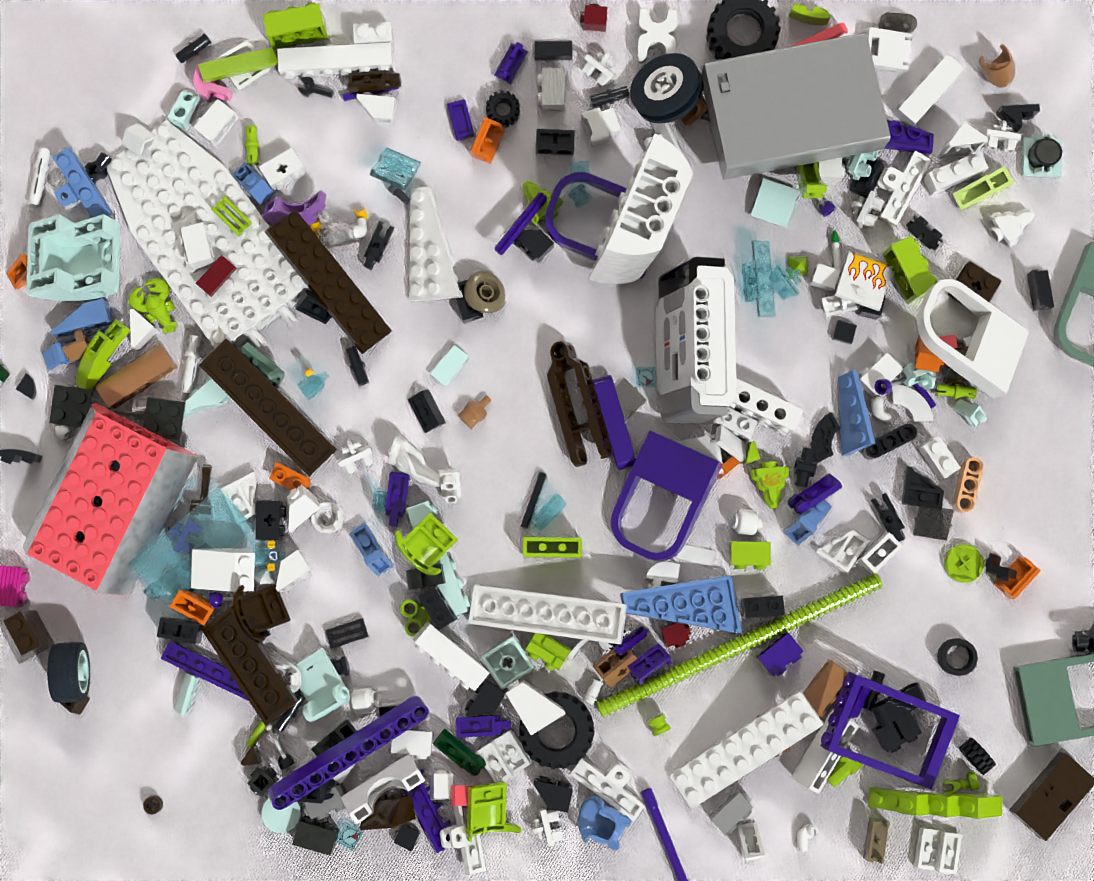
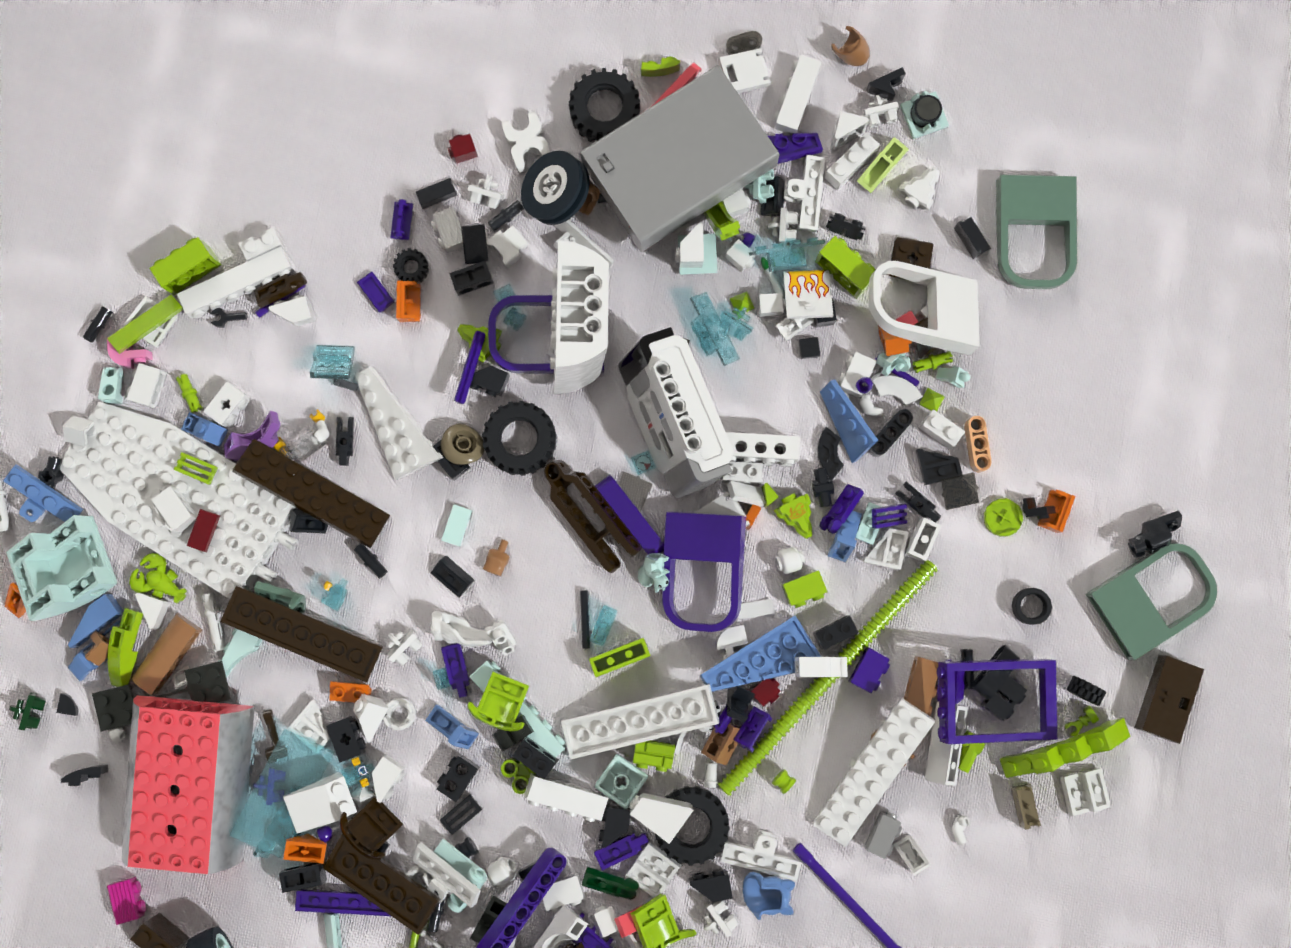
camera: 20 degrees left, 0 degrees up
none -> white plate [413,843,481,908]
none -> black brick [437,754,480,802]
none -> black slope [461,223,488,264]
none -> black tyre [482,401,557,476]
none -> light aqua animal [637,553,670,593]
none -> white slope [676,223,704,268]
none -> white brick [725,239,755,272]
none -> black slope [727,686,755,723]
none -> clear light blue bracket [749,237,826,272]
none -> white piece [795,657,848,677]
none -> light aqua plate [855,502,886,545]
none -> dark purple tile [872,504,907,529]
none -> lime slope [919,388,945,412]

